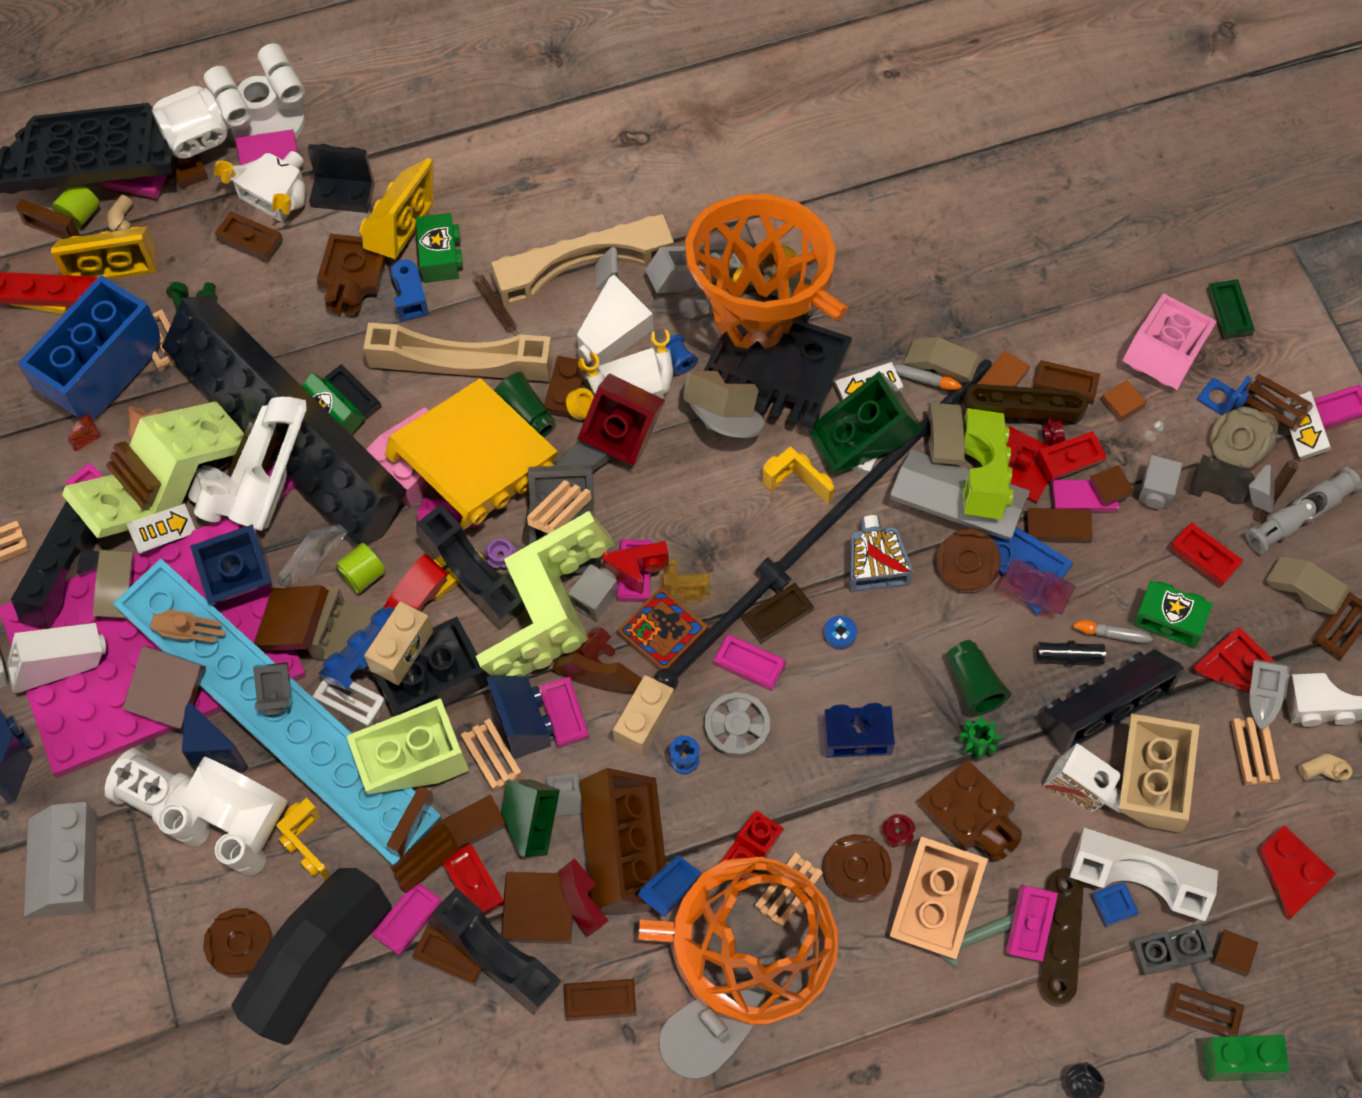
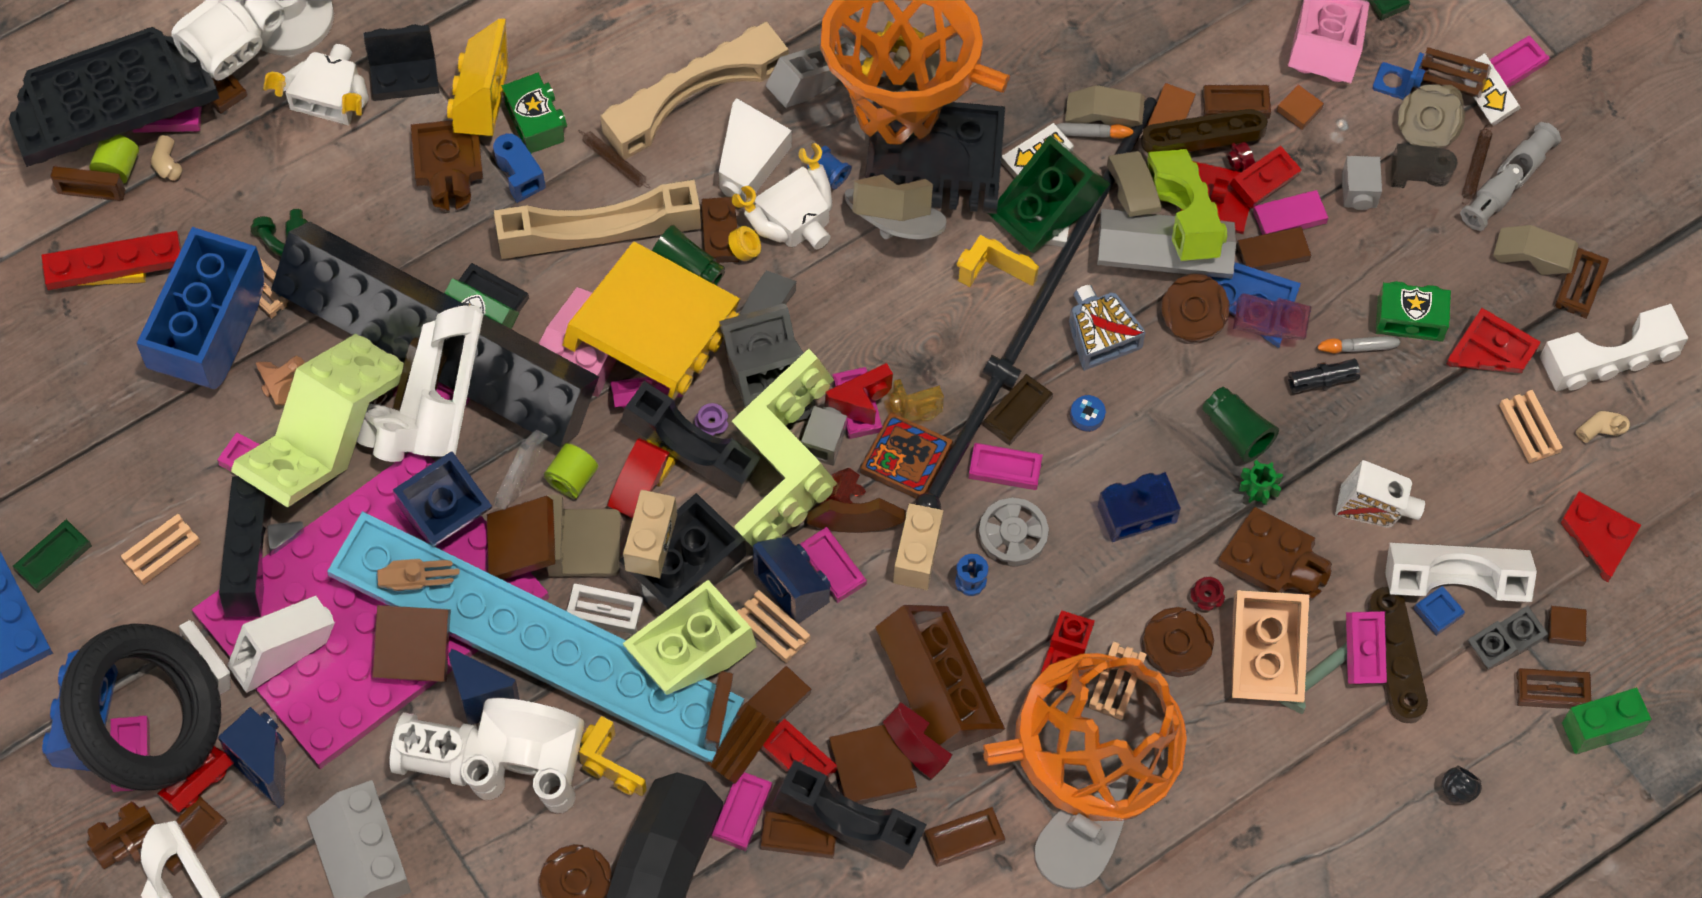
camera: 20 degrees left, 0 degrees up
yellow slope [51,226,157,280] -> none
clear red tile [68,414,102,452] -> none
dark tan slope [93,550,134,618] -> none
reddish brown tile [106,441,161,509] -> none
white tile [126,503,196,554] -> none
reddish brown plate [215,211,283,262] -> none
dark pink tile [235,129,298,165] -> none
dark grey bracket [253,662,293,715] -> none
blue wing [318,606,395,689] -> none
dark green slope [502,779,560,857] -> none
light nougat tile [527,480,591,534] -> none
light grey slope [546,773,583,816] -> none
dark red brick [577,373,665,466] -> none
light grey slope [595,247,619,290] -> none
blue tile [638,855,702,917] -> none
black slope [1040,649,1184,755] -> none
reddish brown tile [1089,465,1134,506] -> none
tan slope [1119,713,1200,833] -> none
red plate [1170,522,1243,587] -> none
light grey slope [1249,464,1275,513] -> none
light grey plate [1250,659,1291,729] -> none

